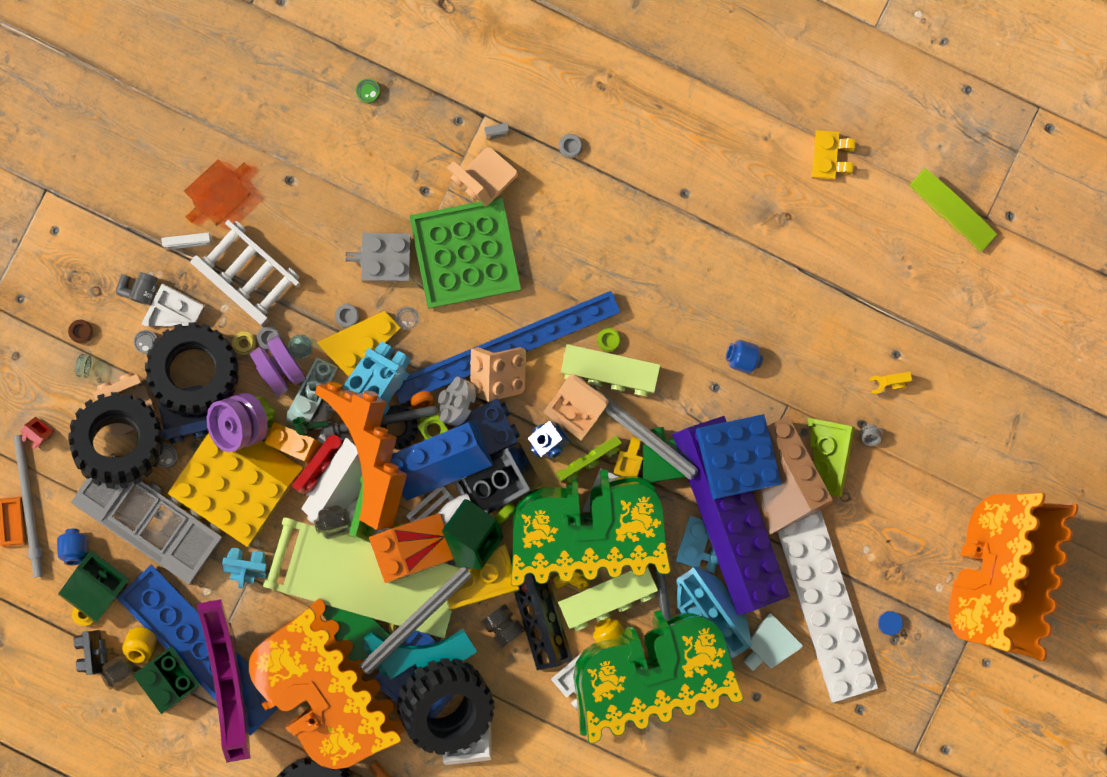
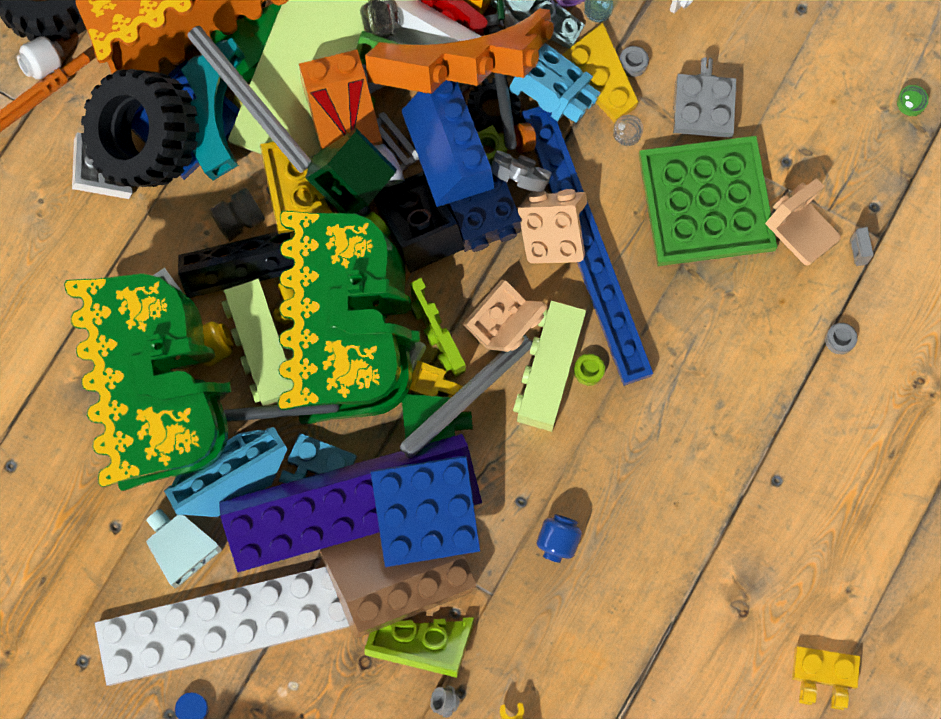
camera: 95 degrees right, 10 degrees down
brick [528,420,571,459] -> none

